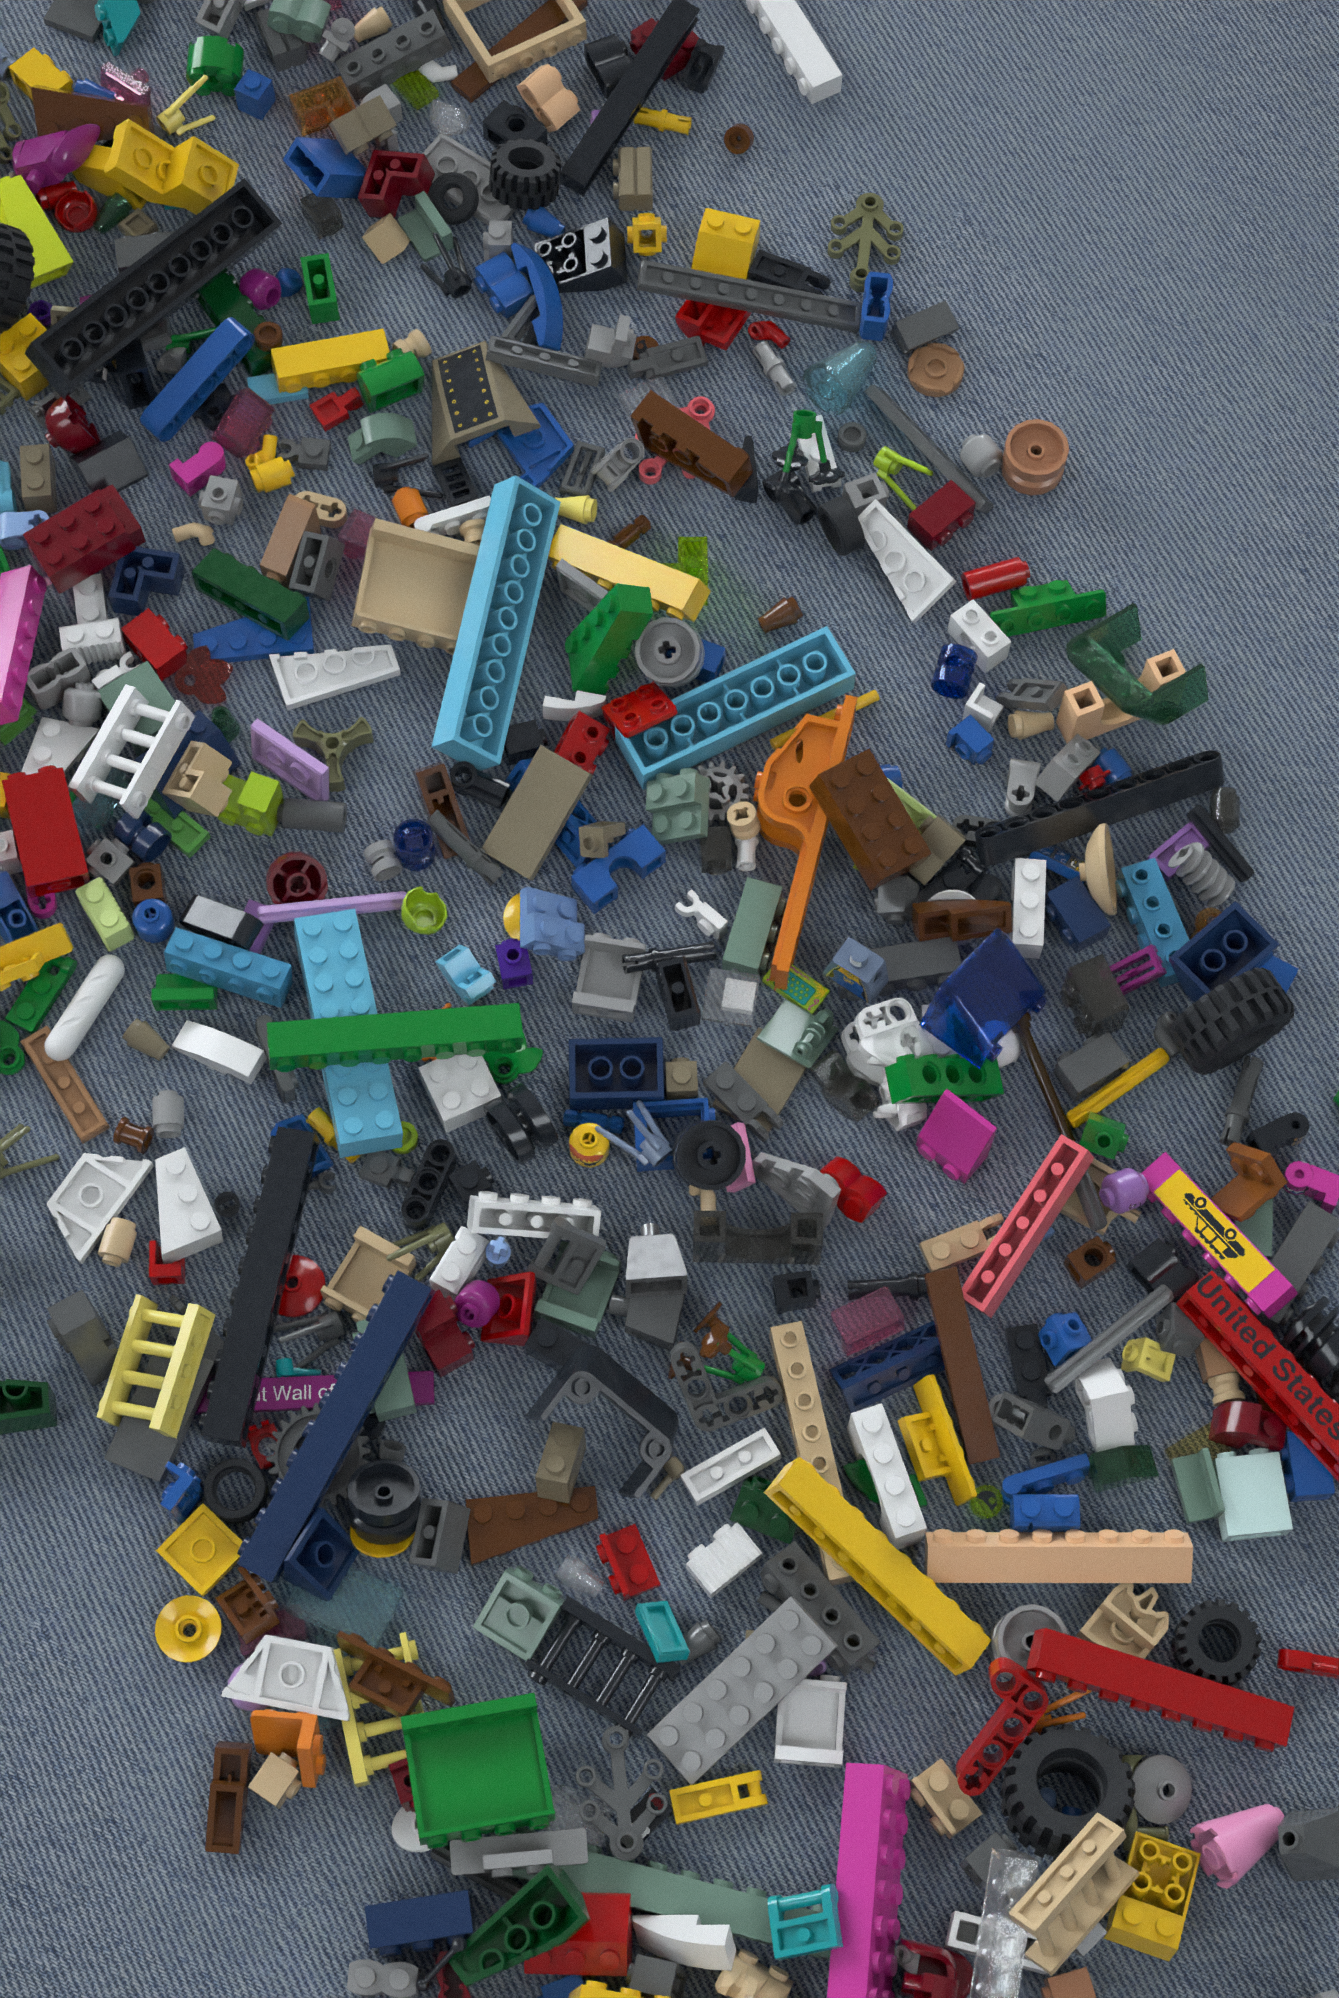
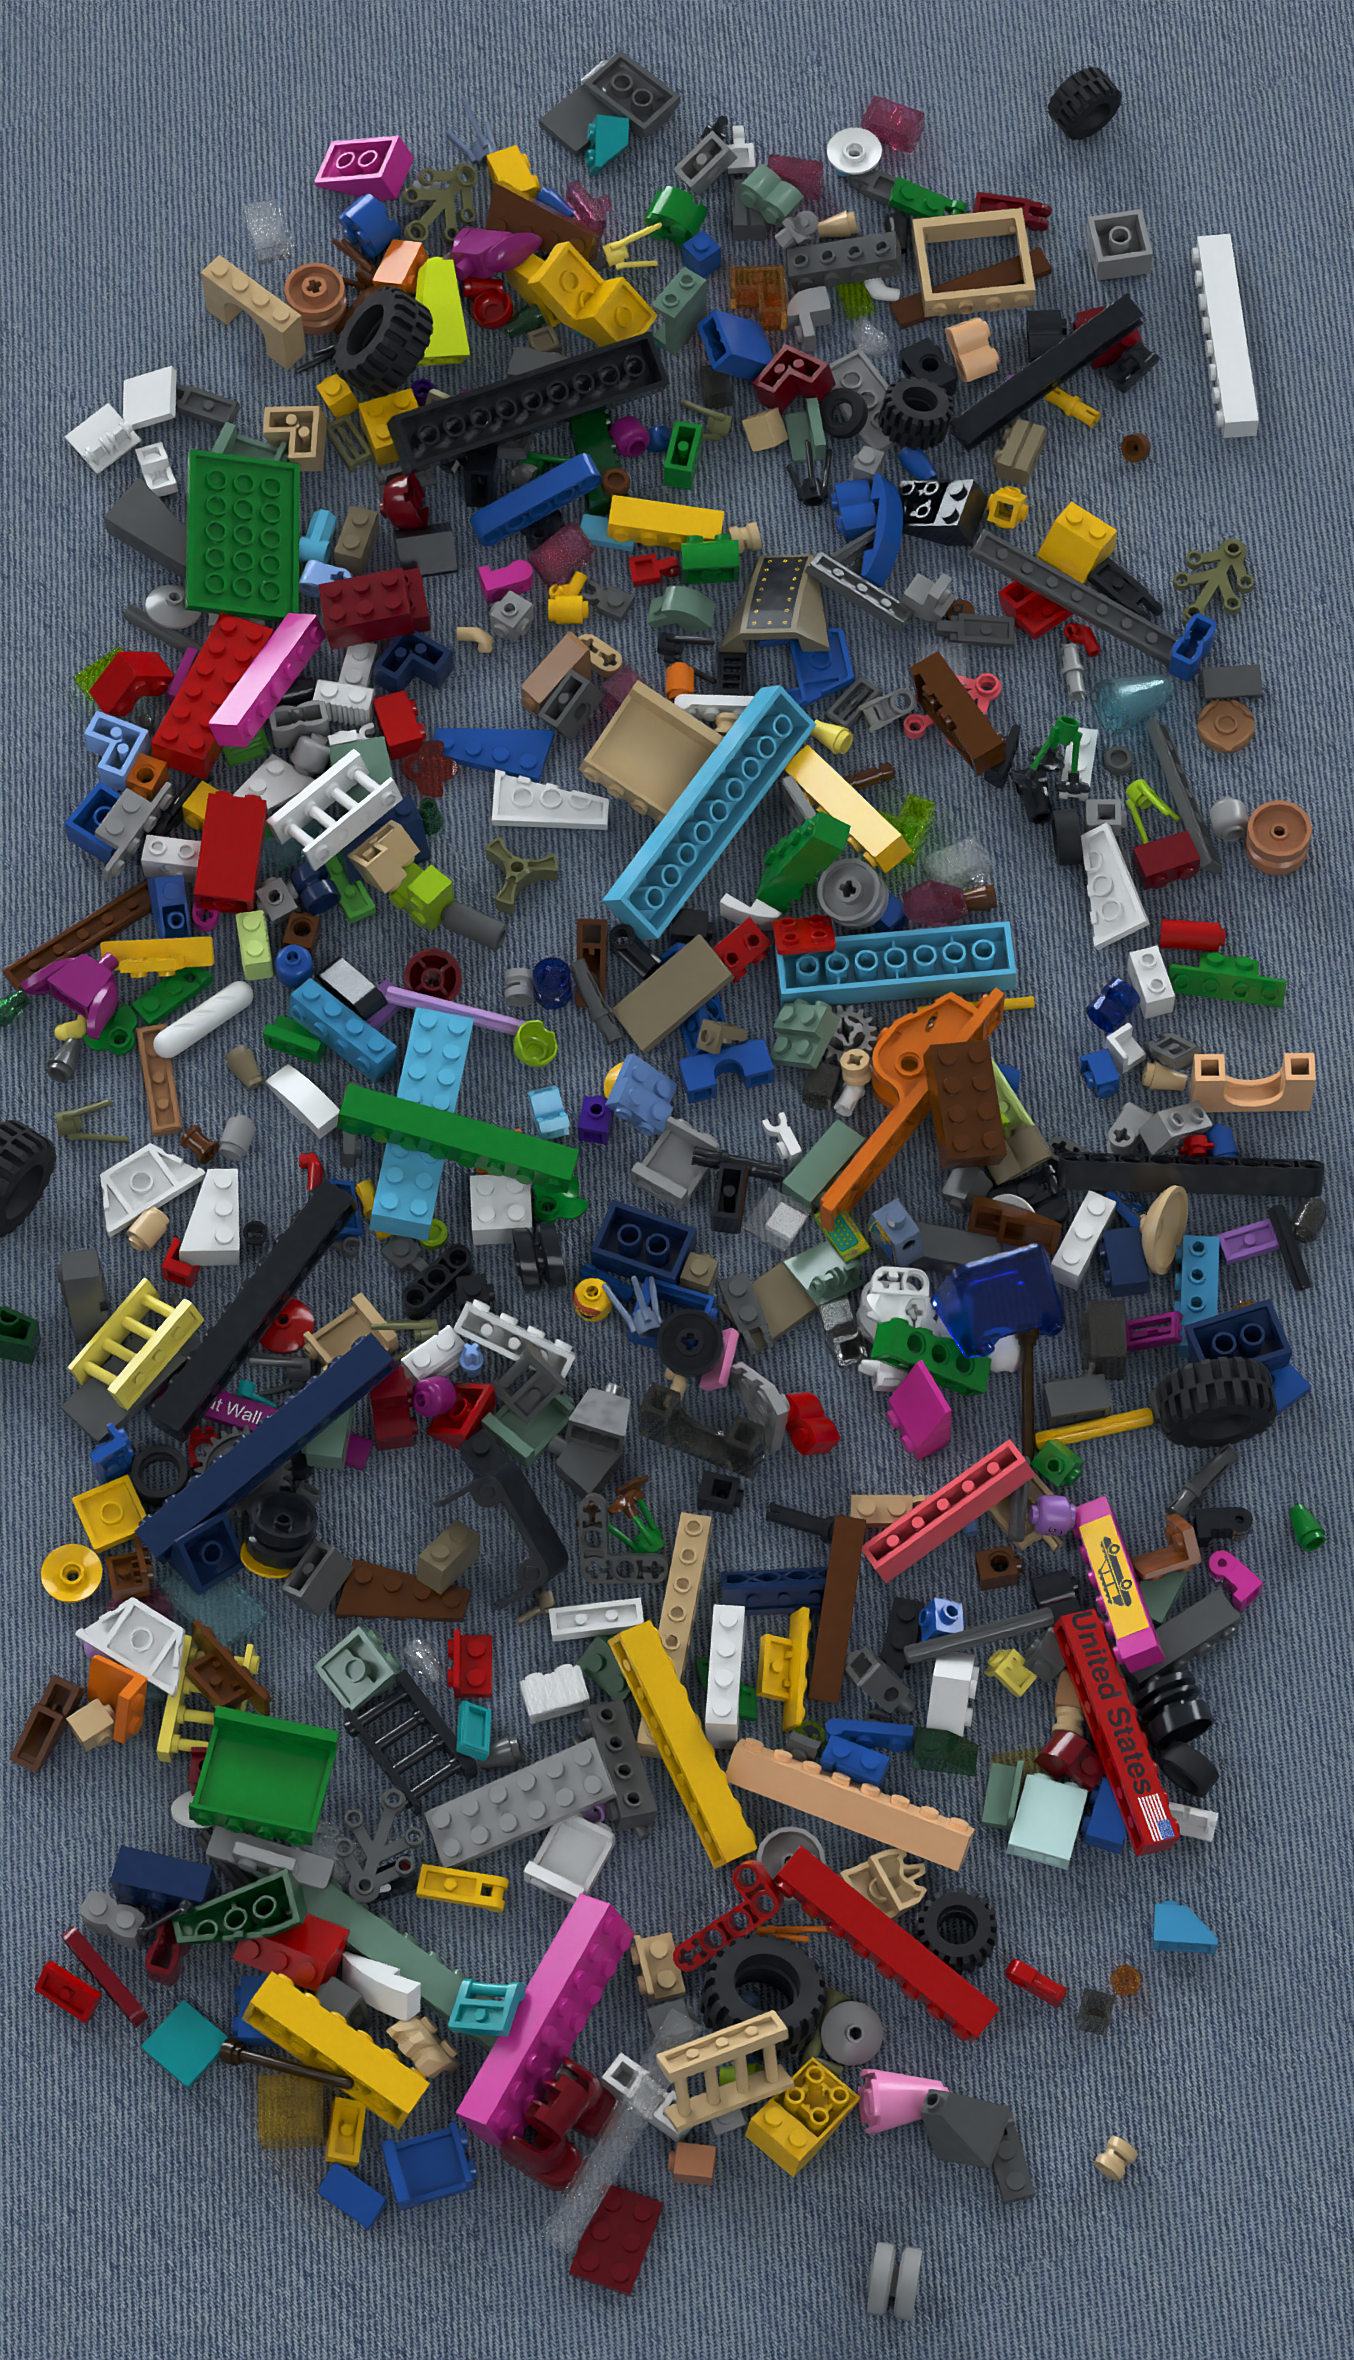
camera: 25 degrees right, 5 degrees down
dark green brick [192,548,310,641] -> none
lavender tile [251,718,329,801] -> none
dark tan brick [329,95,397,157] -> none
clear pink panel [831,1287,904,1356] -> none
clear green windscreen [1066,603,1209,725] -> none
light grey piece [1168,842,1235,908] -> none
none -> black brick [278,675,316,707]
none -> red arm [299,1152,323,1191]
none -> sand green panel [652,267,707,355]
none -> olive plant [680,400,733,442]
none -> dark grey plate [785,1731,821,1763]
none -> clear pink brick [901,880,969,928]
none -> clear brick [923,834,991,899]

